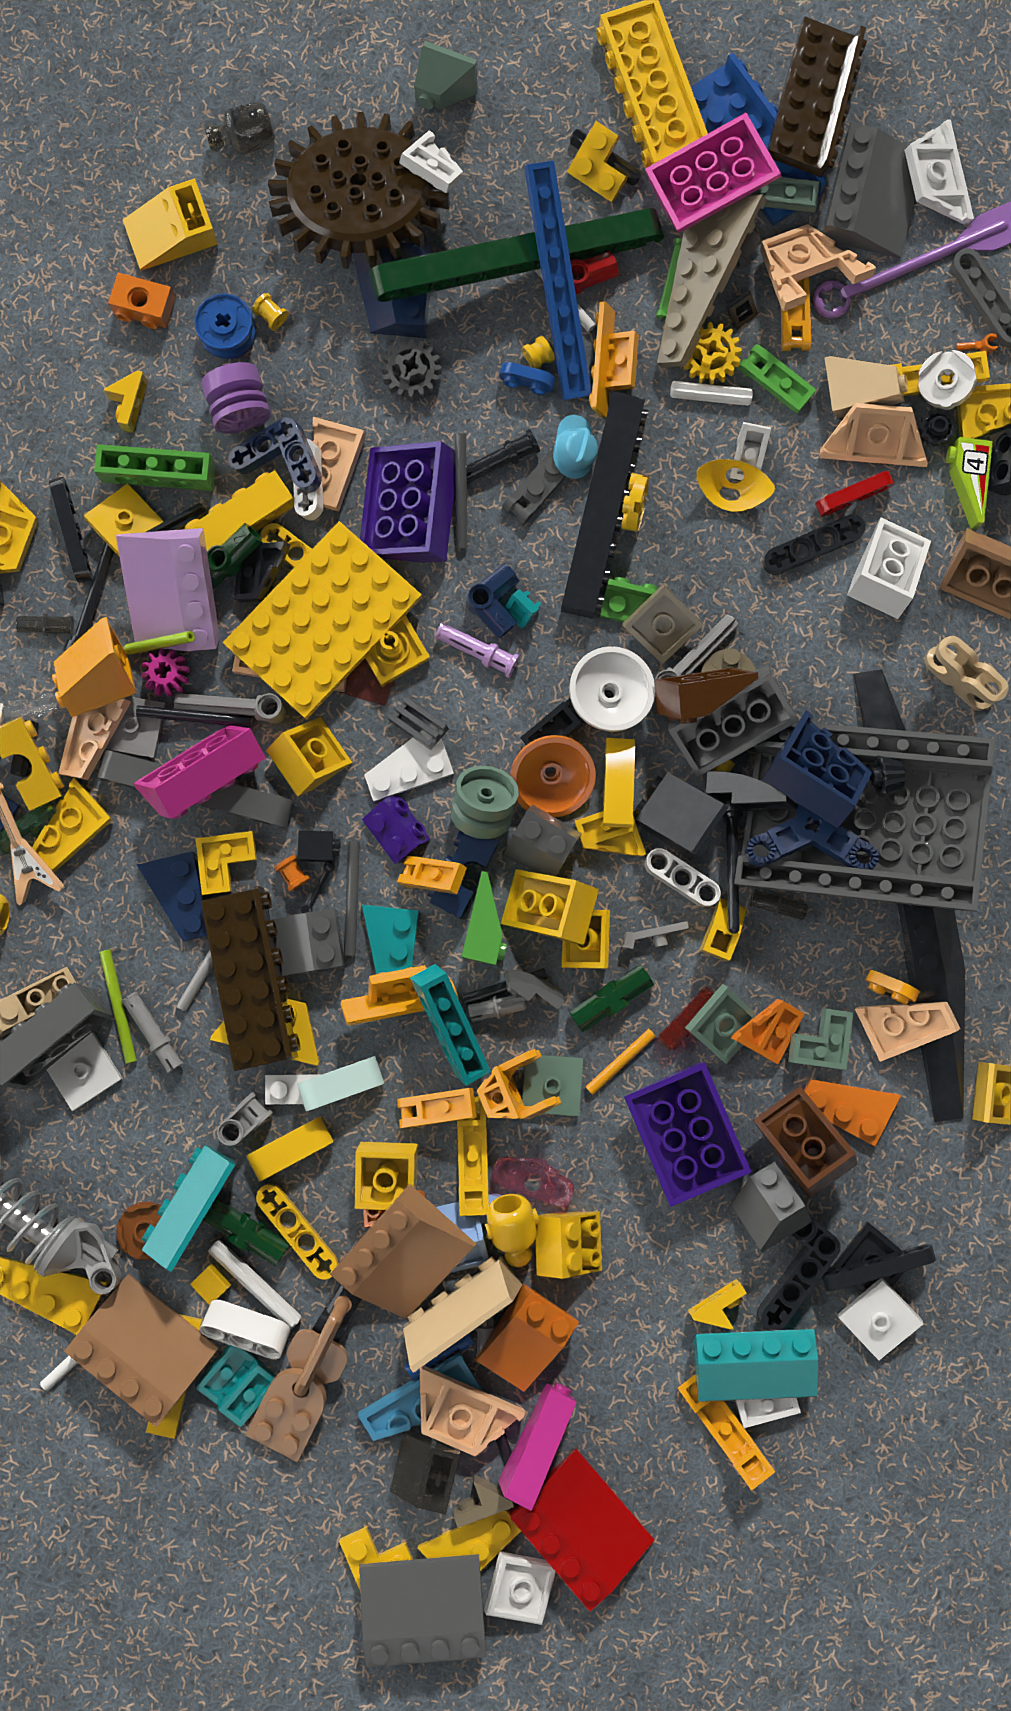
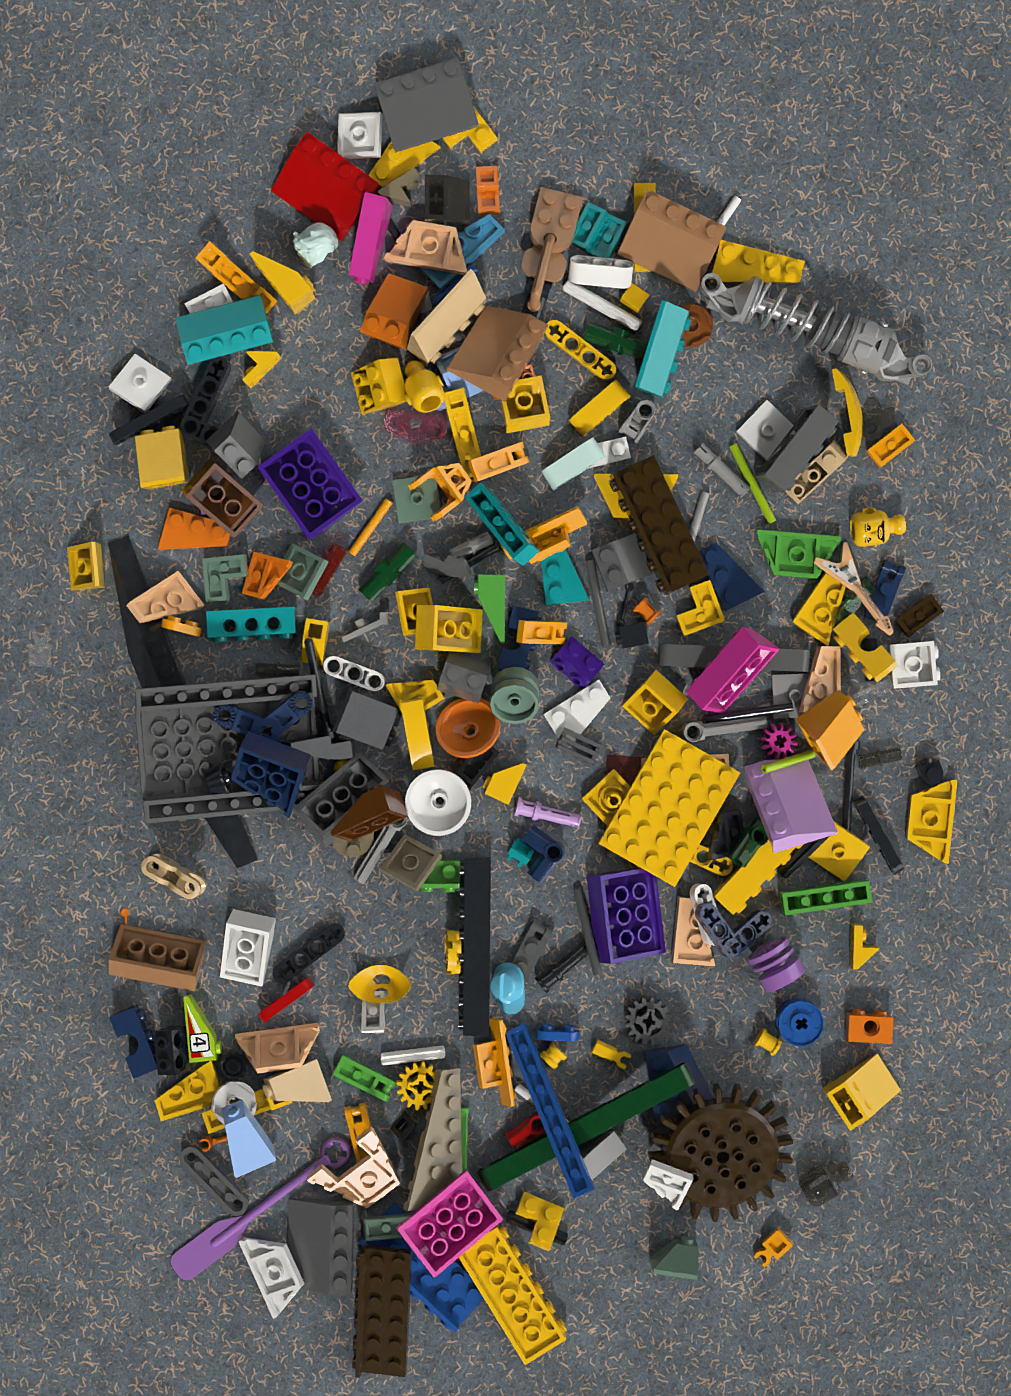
camera: 165 degrees right, 5 degrees up
none -> yellow slope [135,426,191,489]
none -> teal brick [206,607,298,642]
none -> light blue slope [222,1099,276,1178]
none -> yellow slope [250,251,316,314]
none -> light aqua hair [293,223,338,268]
none -> orange slope [476,166,500,215]
none -> yellow slope [483,762,527,805]
none -> light grey slope [580,1131,627,1180]
none -> yellow bar [591,1039,631,1069]
none -> light orange plate [754,1227,793,1267]
none -> bright green wing [756,530,841,579]

